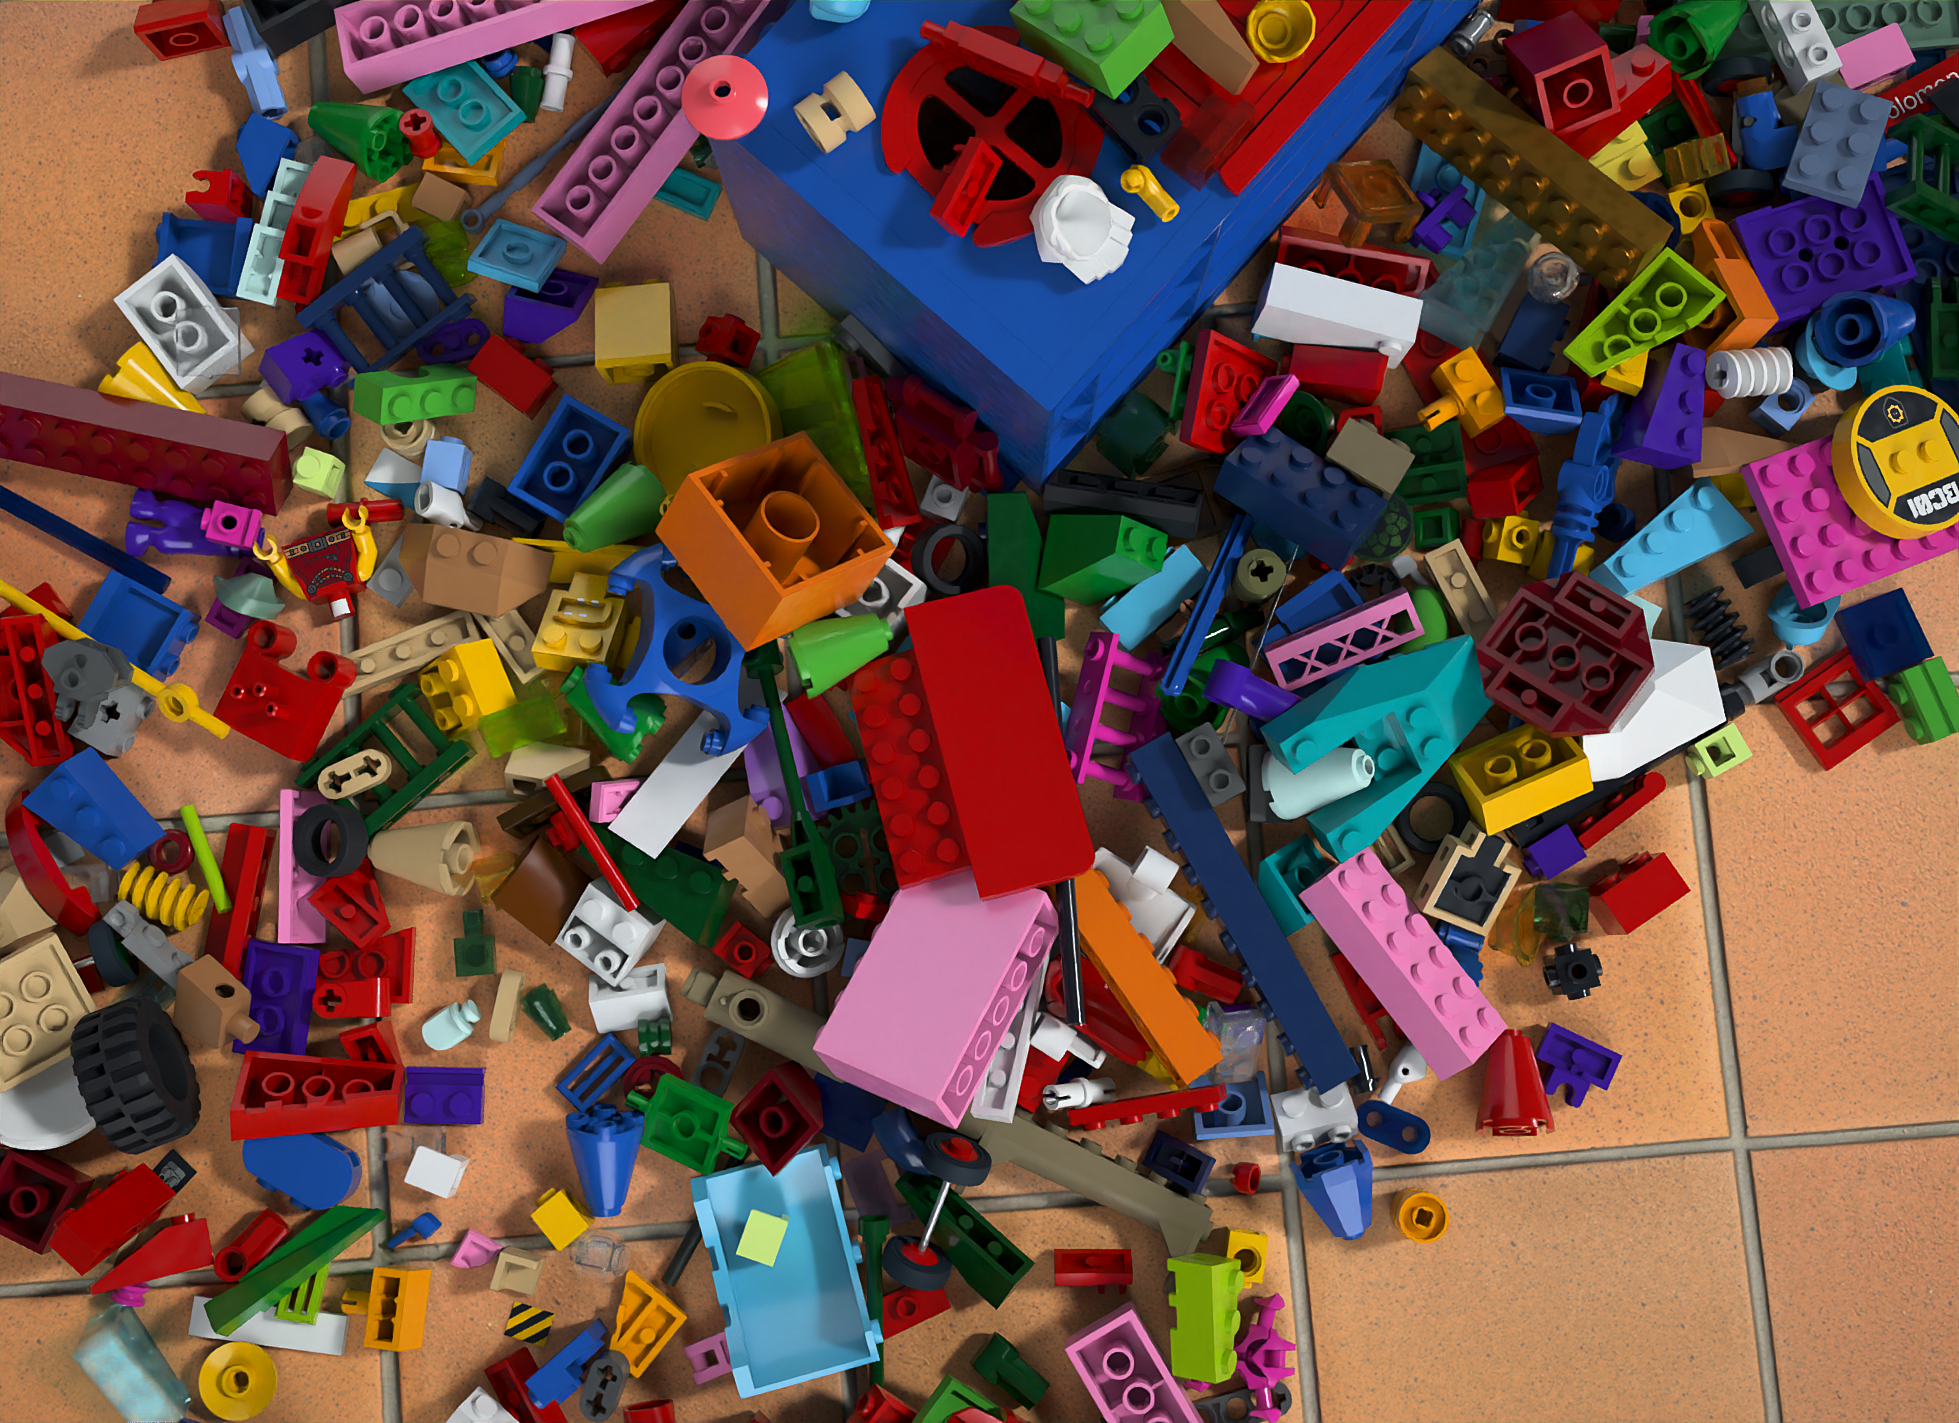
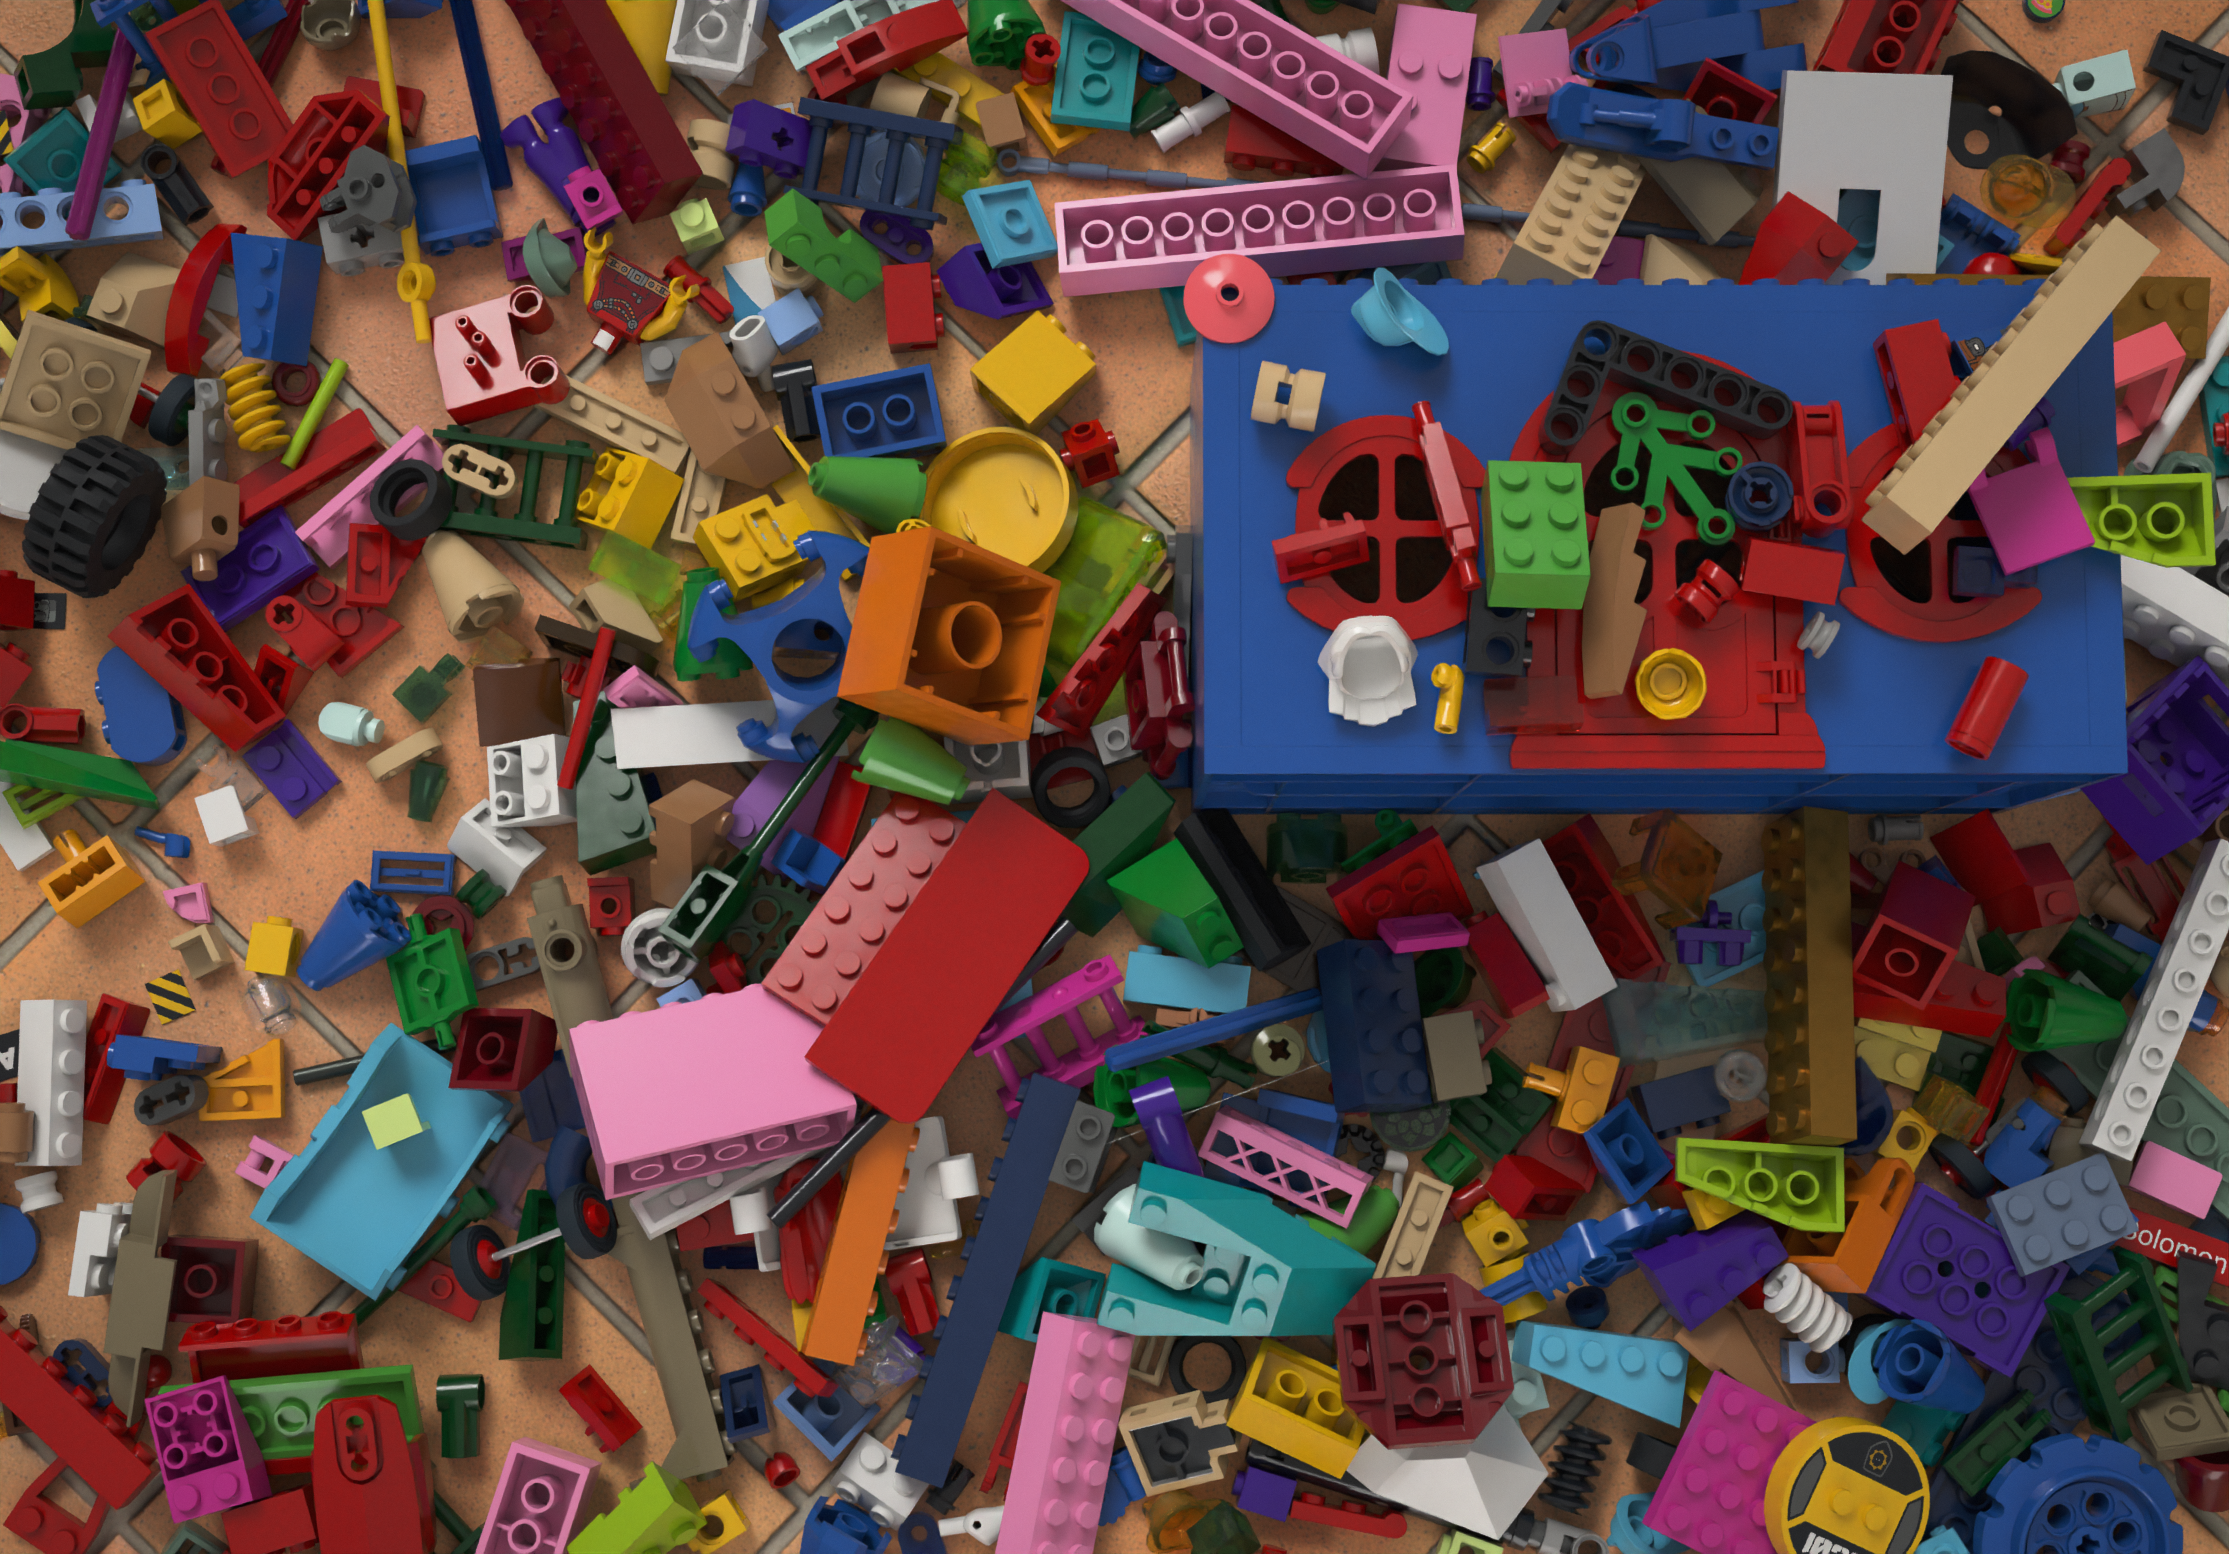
camera: 45 degrees right, 0 degrees up
white pin [1043,1077,1116,1110] -> none

